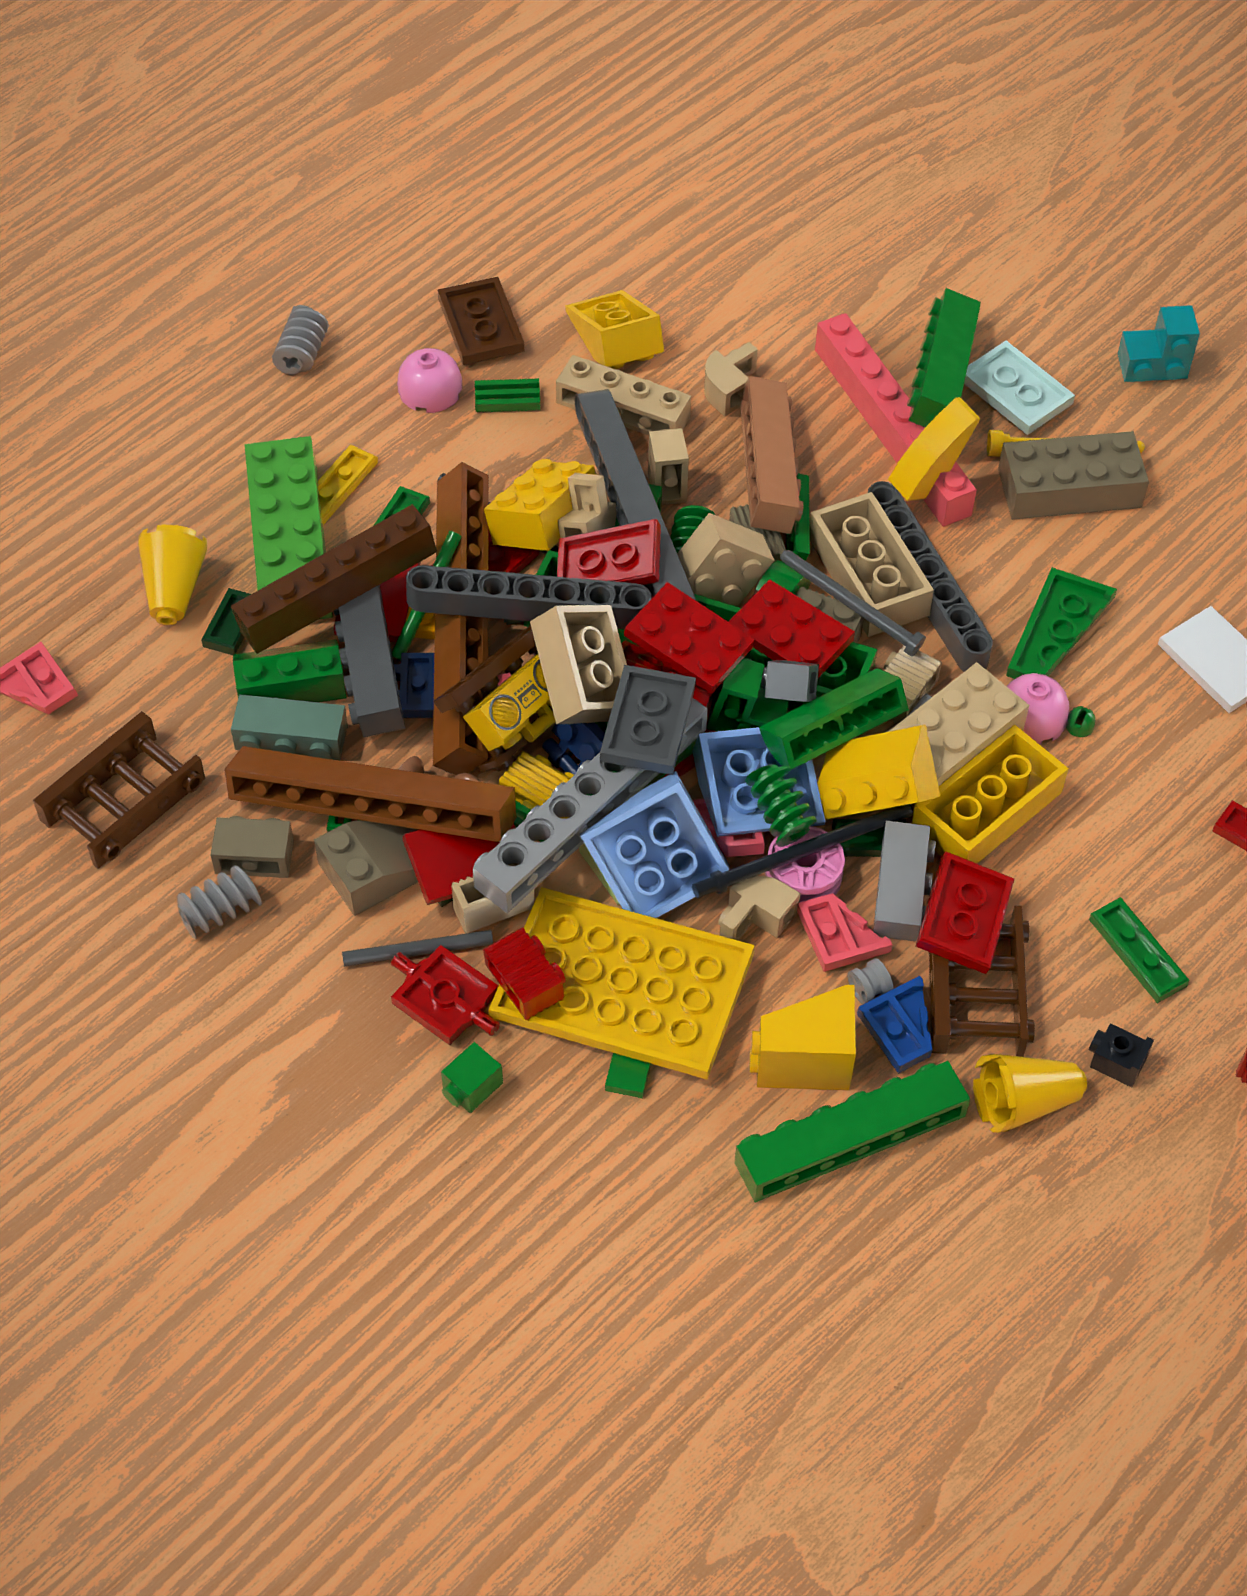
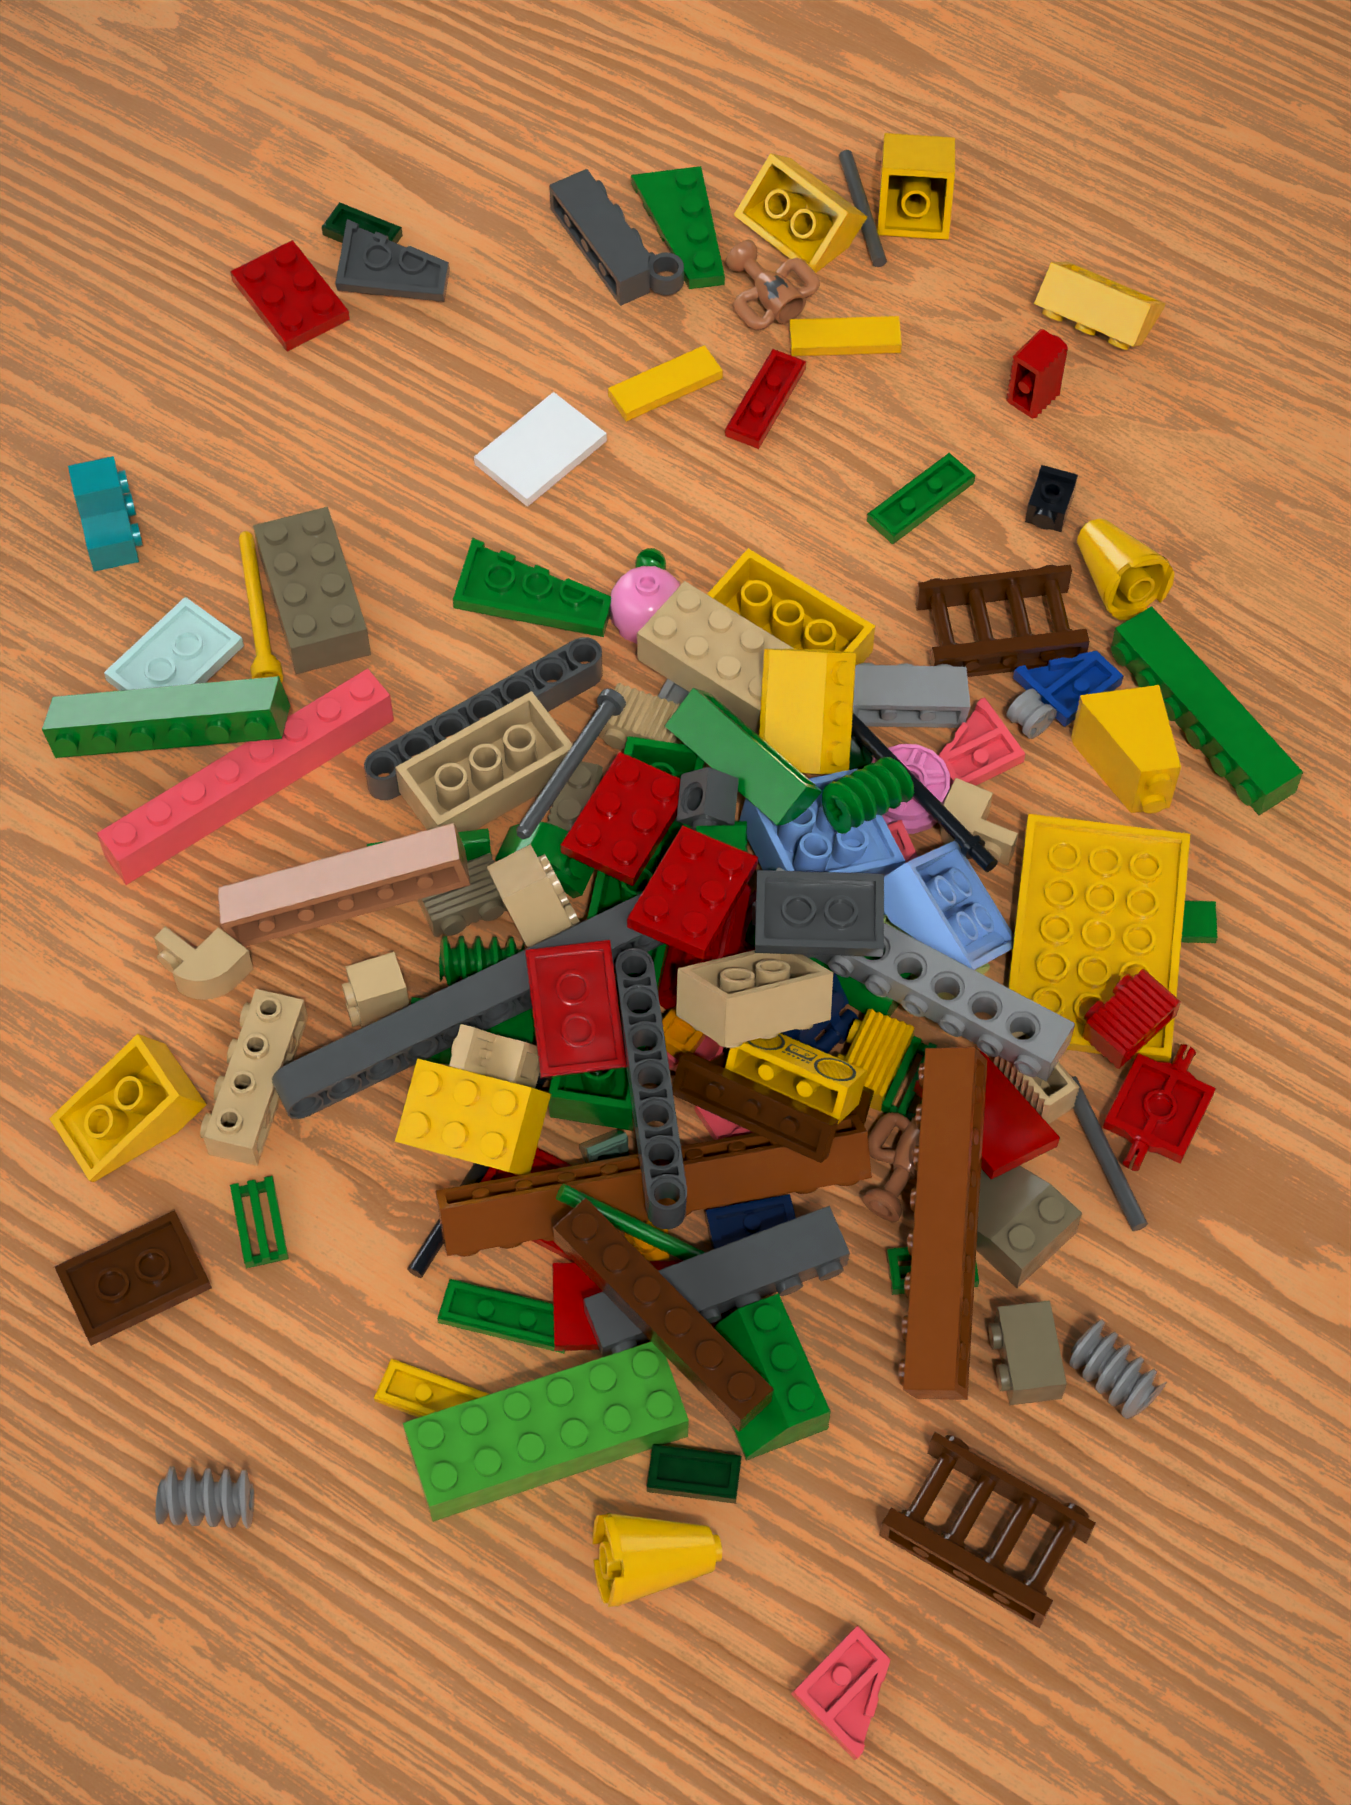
camera: 100 degrees left, 5 degrees up
sand green brick [231,694,348,761] -> none
bright pink cylinder [397,348,462,413] -> none
green brick [441,1042,503,1113] -> none
yellow slope [888,397,980,501] -> none
red tile [915,851,1015,974] -> none

